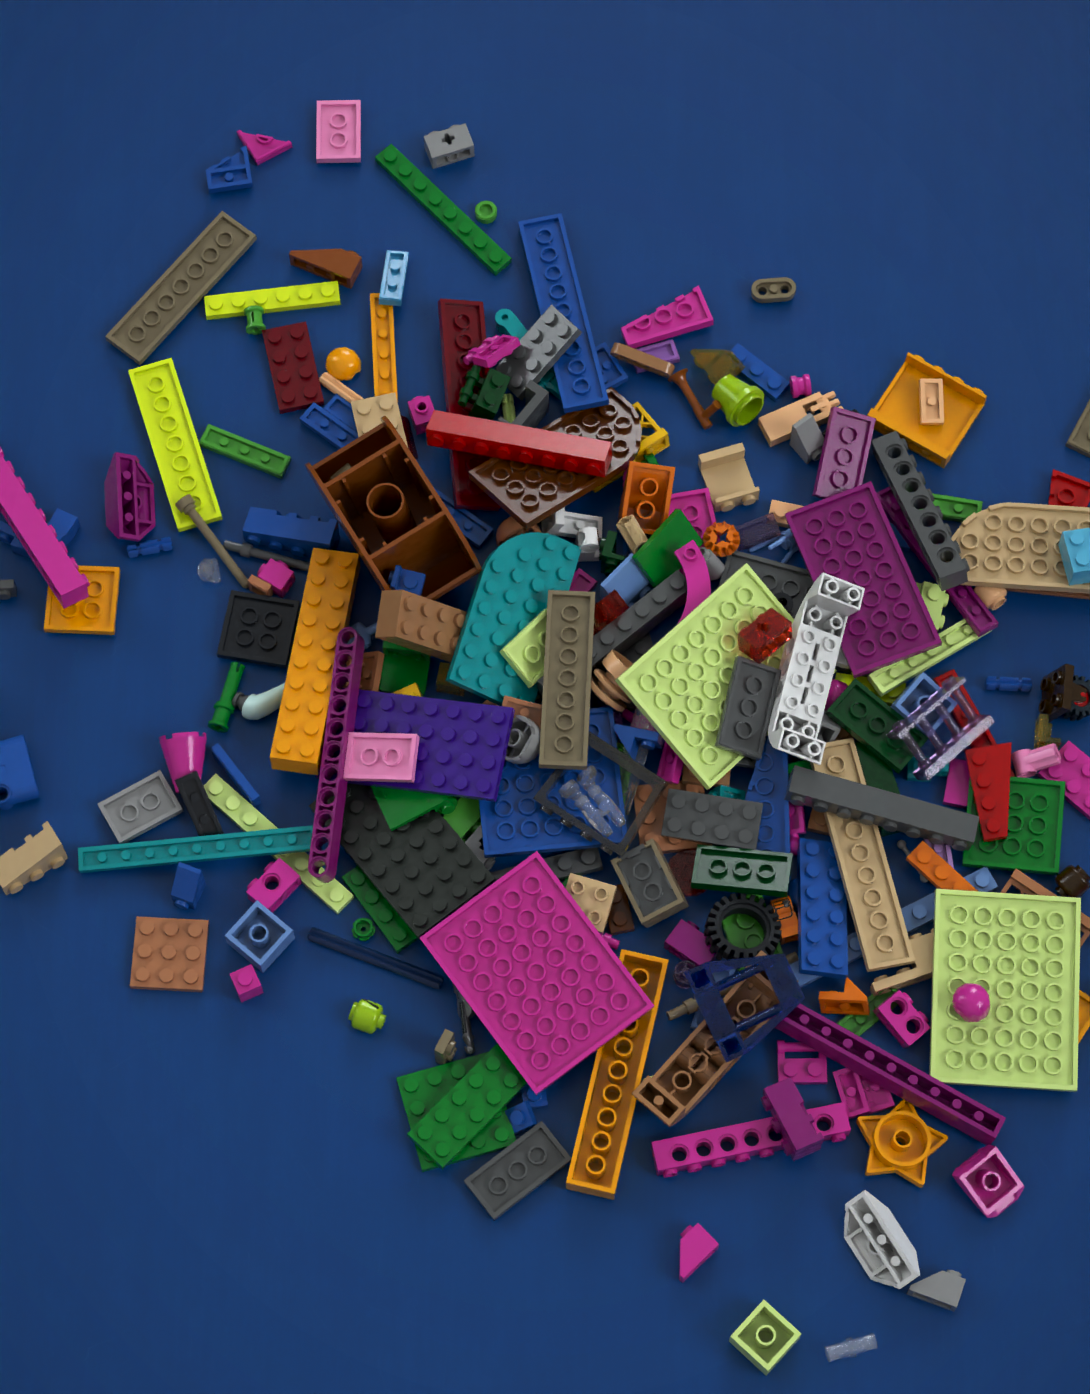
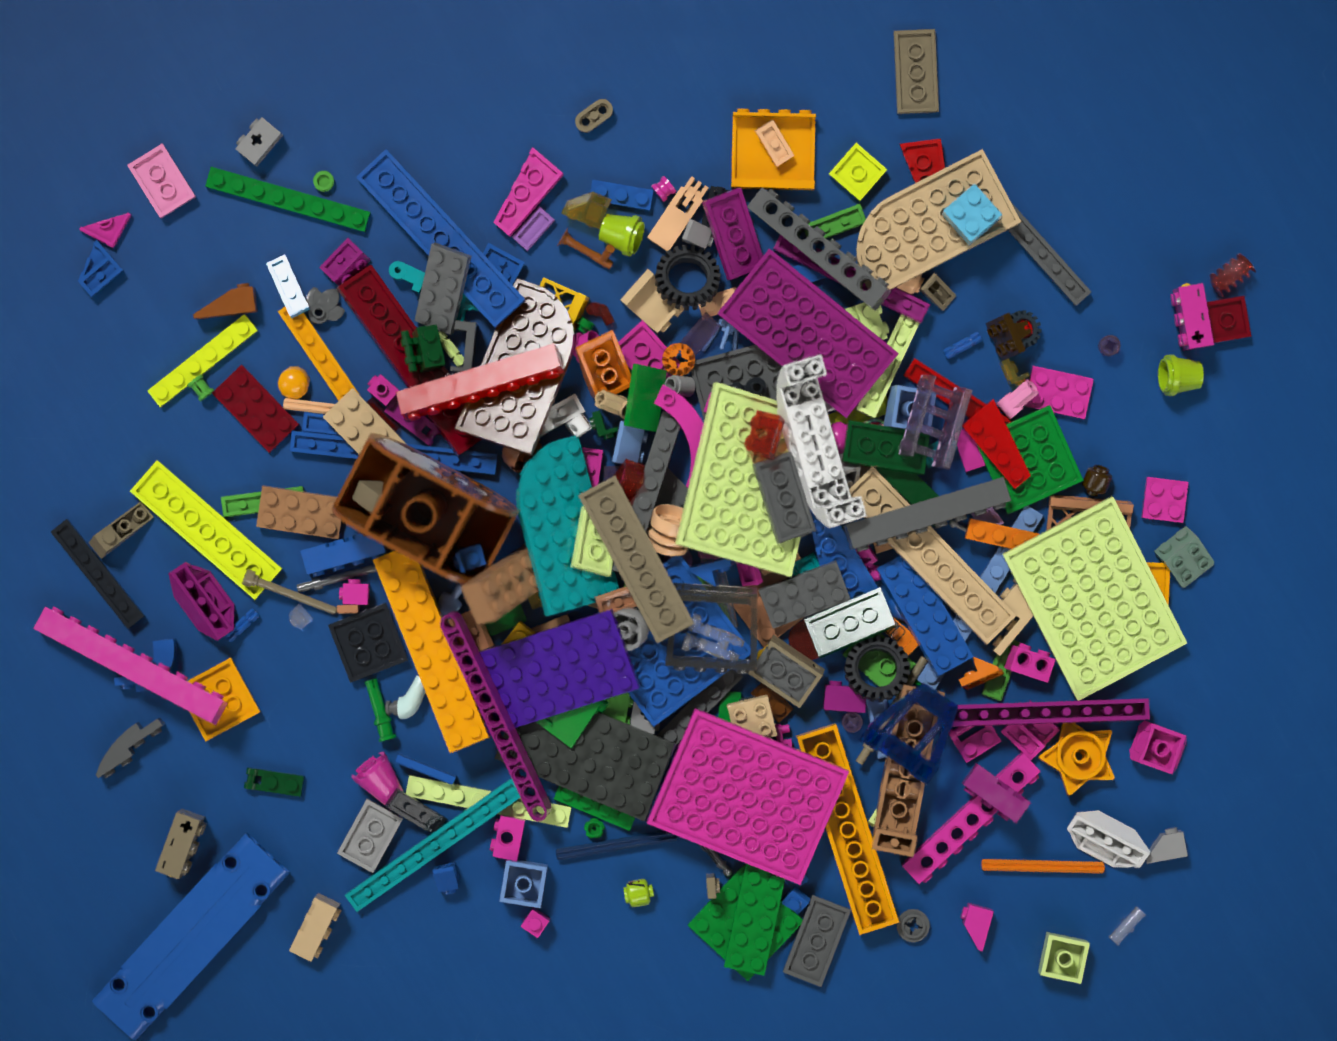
camera: 30 degrees left, 20 degrees up
dark tan plate [105,211,257,365] -> none
nougat plate [130,916,209,992] -> none
bright pink plate [343,732,420,783] -> none
dark pink plate [463,334,521,368] -> none
medium nougat beam [610,342,675,378] -> none
dark pink hair [952,983,990,1022] -> none
none -> black plate [51,519,145,629]
none -> dark tan slope [89,501,154,559]
none -> dark green plate [244,767,304,797]
none -> medium nougat plate [256,485,341,539]
none -> dark grey plate [306,287,345,324]
none -> magenta bracket [319,238,371,286]
none -> magenta plate [384,395,440,446]
none -> clear red arm [586,302,615,326]
none -> black tyre [655,245,720,311]
none -> neon yellow plate [829,143,887,201]
none -> dark grey gear [897,909,930,942]
none -> dark tan slope [919,273,957,311]
none -> orange axle [981,859,1105,873]

